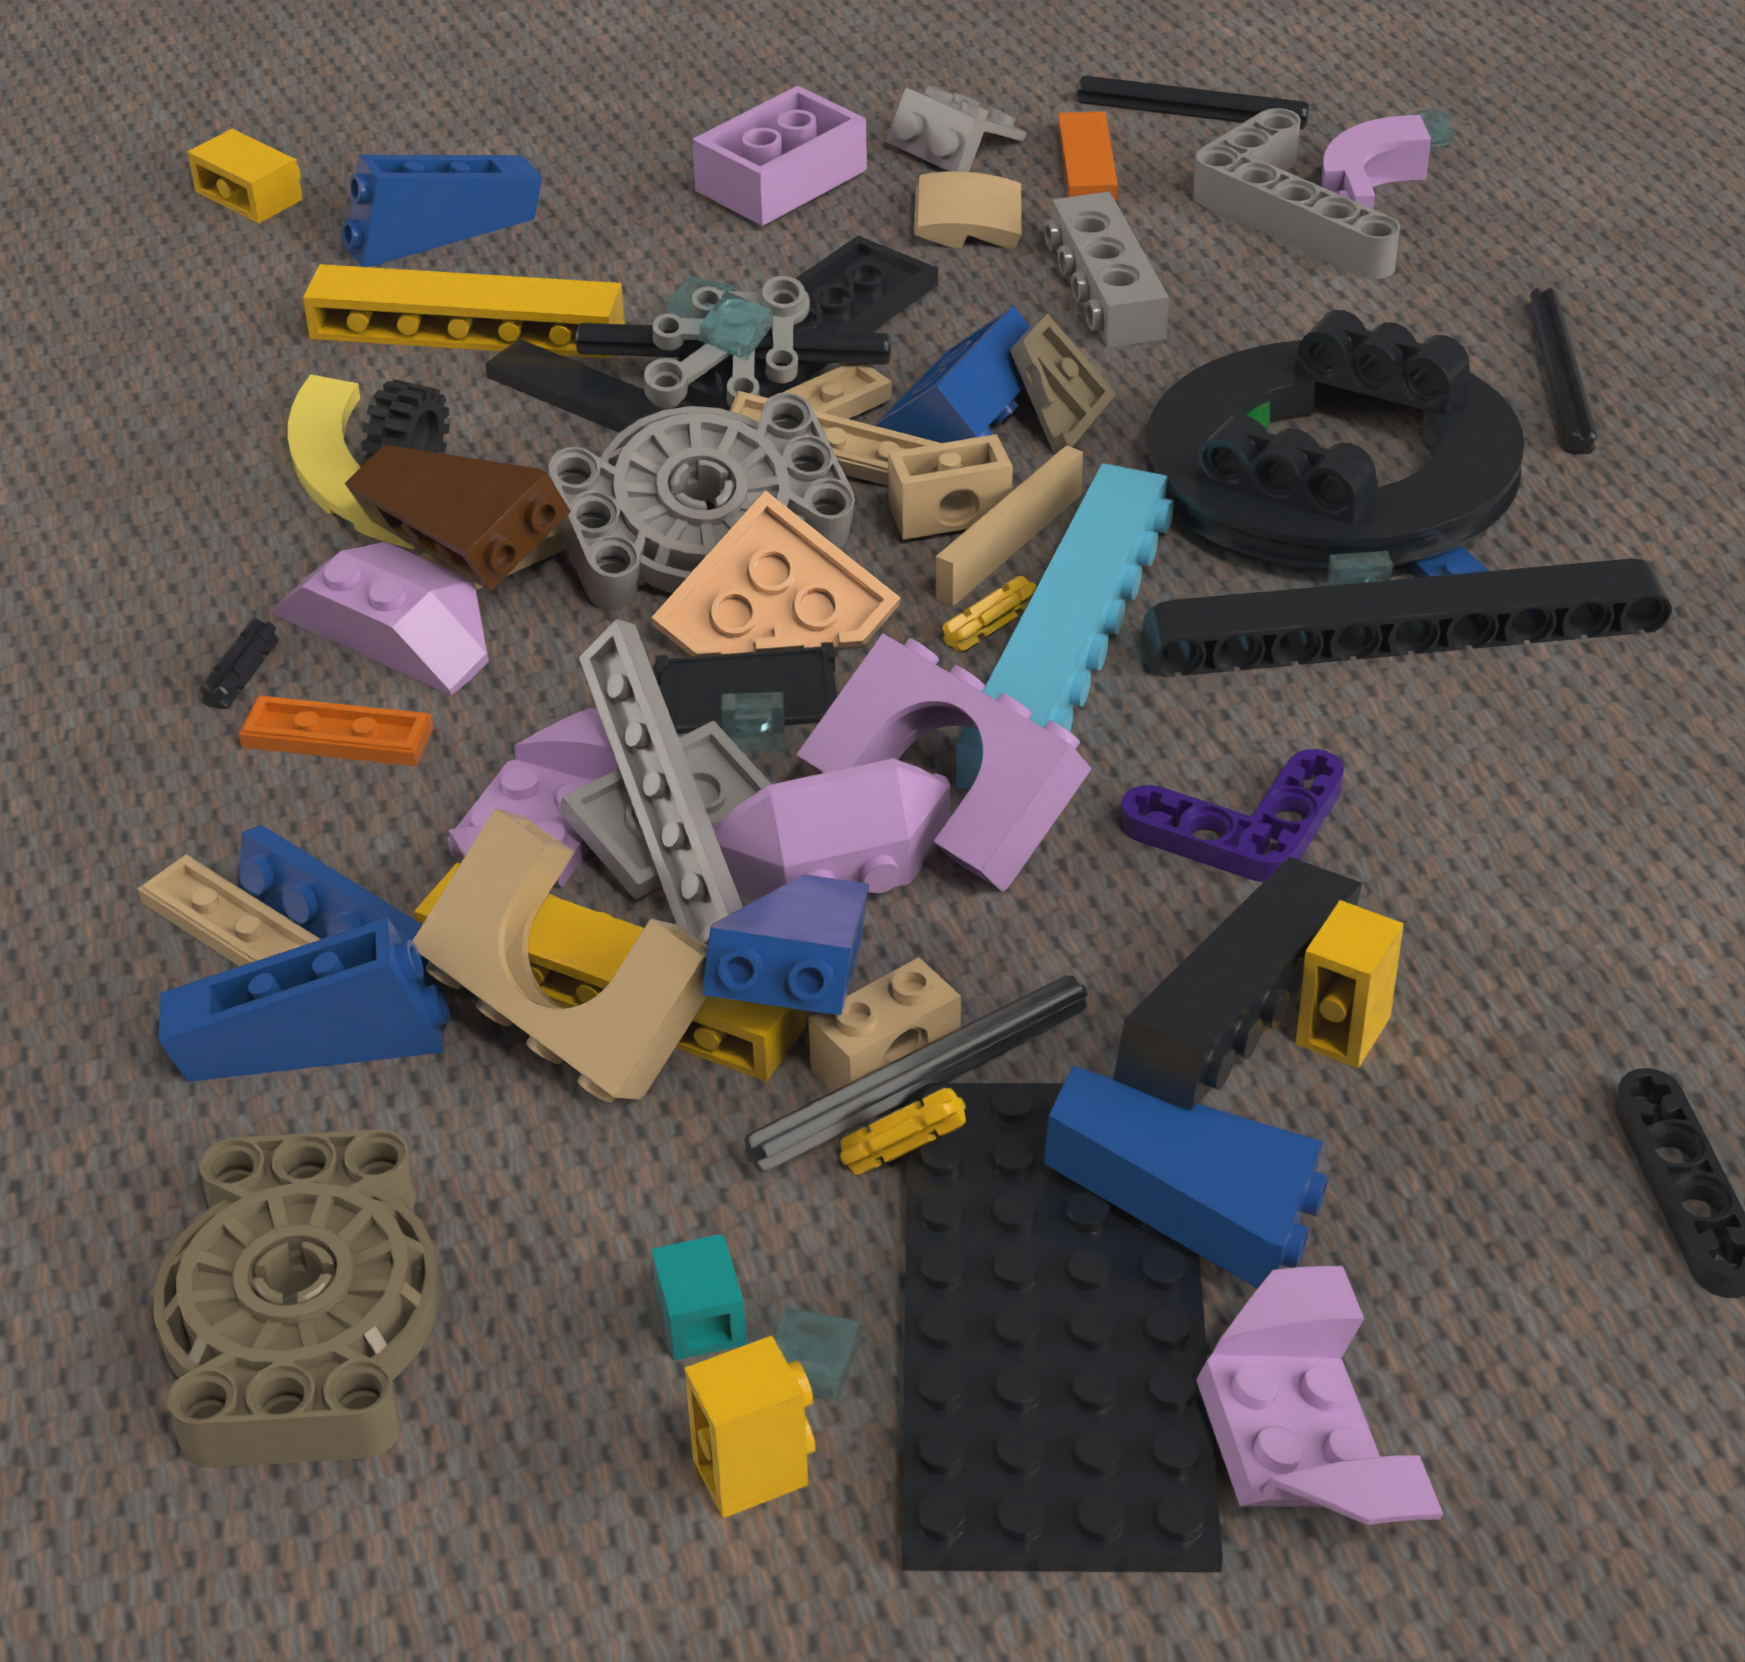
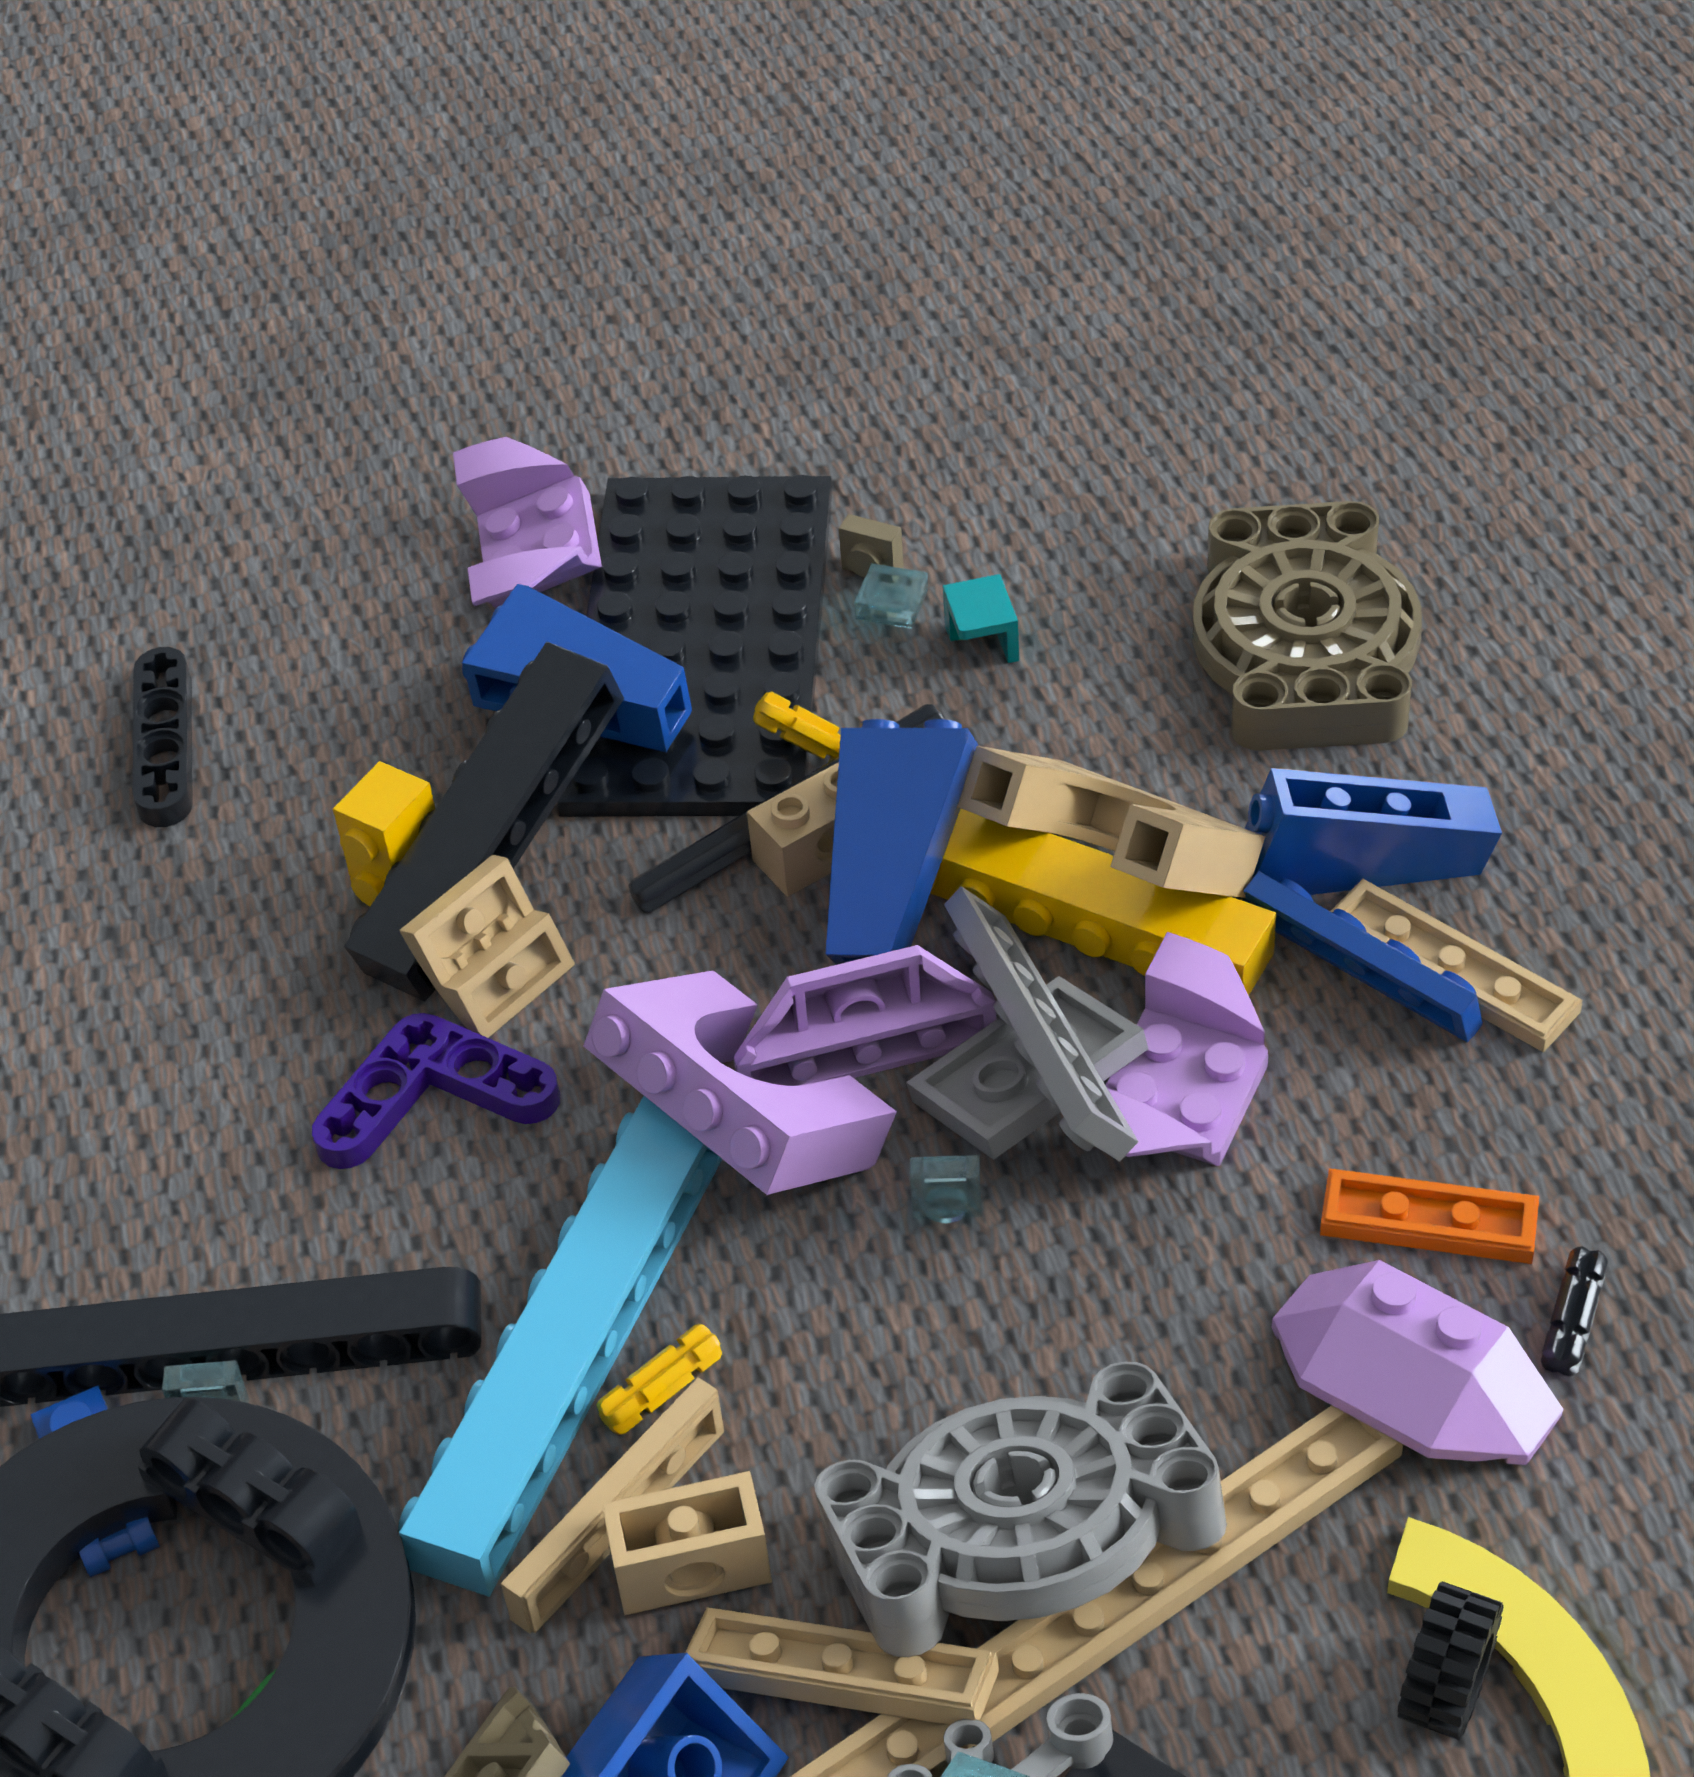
camera: 175 degrees left, 5 degrees up
reddish brown slope [345,445,571,591] -> none
light nougat plate [651,490,901,656] -> none
black door [653,641,837,734] -> none
yellow brick [684,1335,816,1518] -> none
none -> tan slope [399,855,575,1038]
none -> dark tan plate [839,514,904,583]

